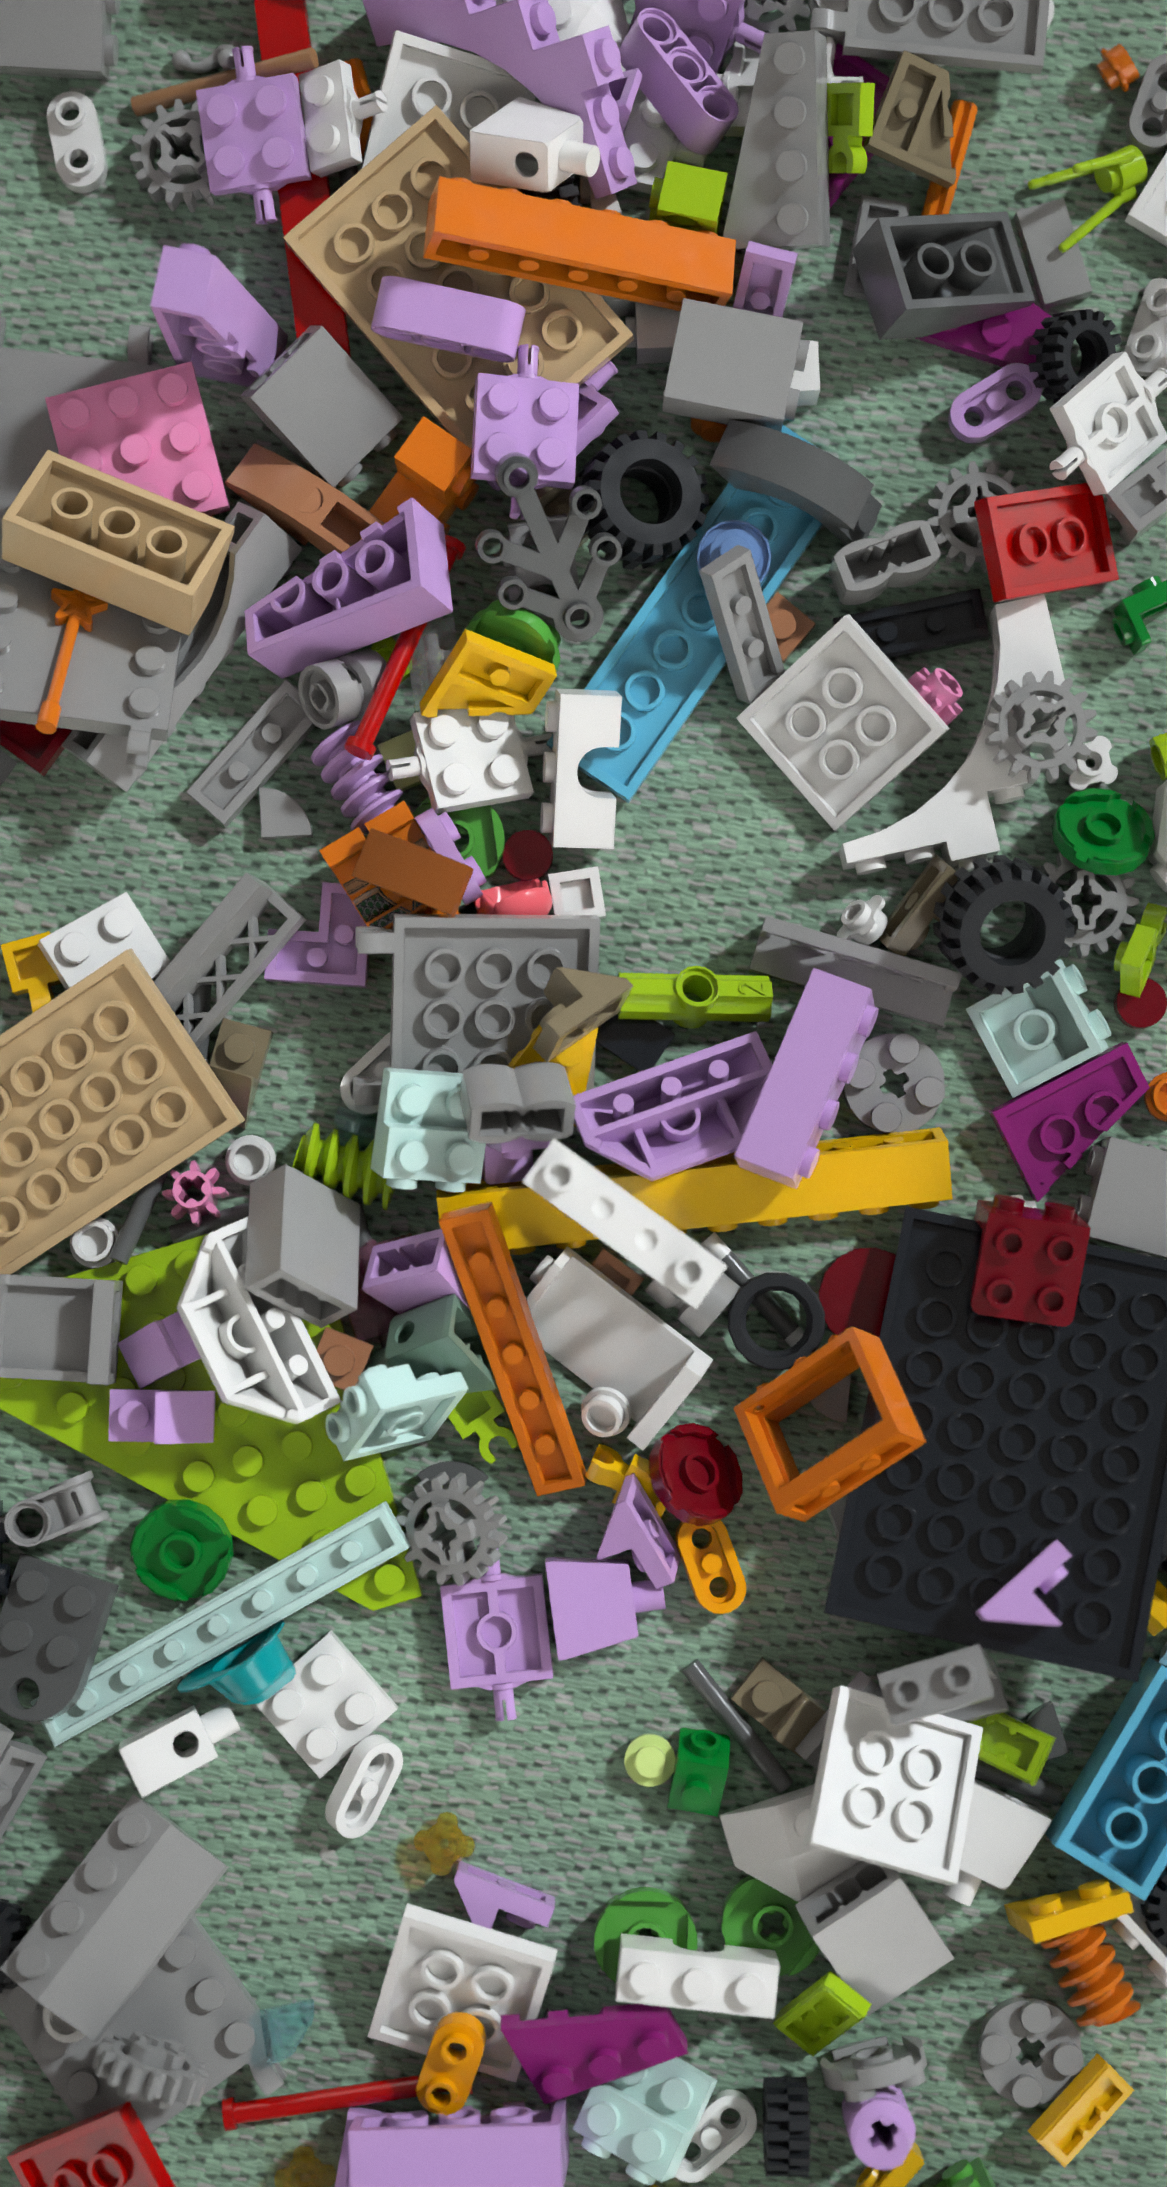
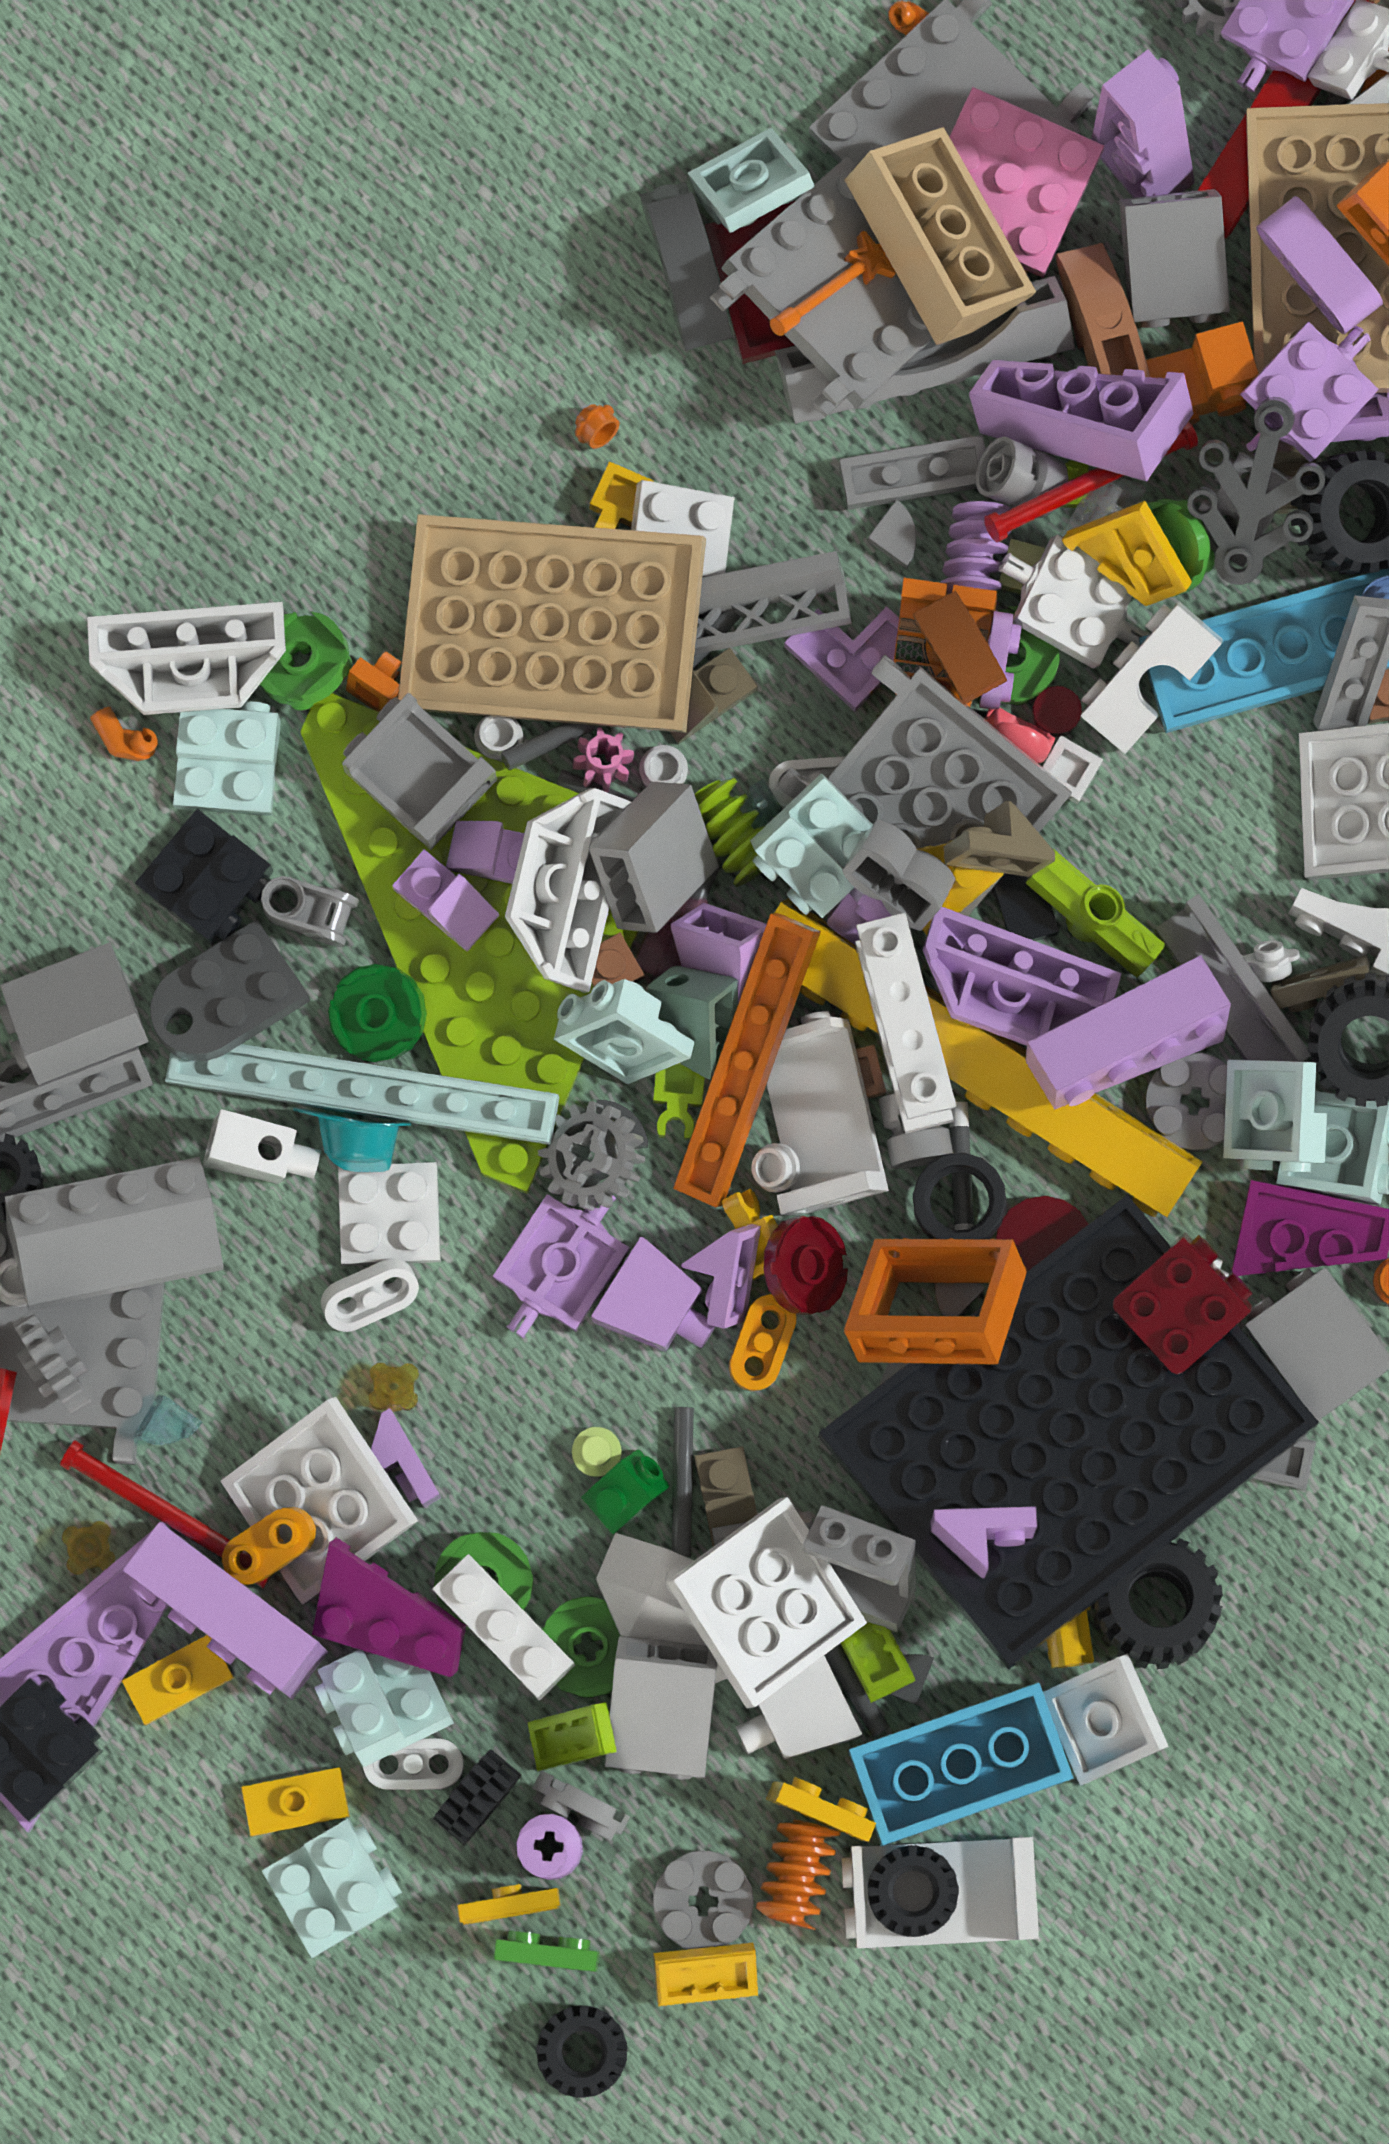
camera: 40 degrees right, 5 degrees down
none -> light aqua plate [1223,1059,1327,1172]

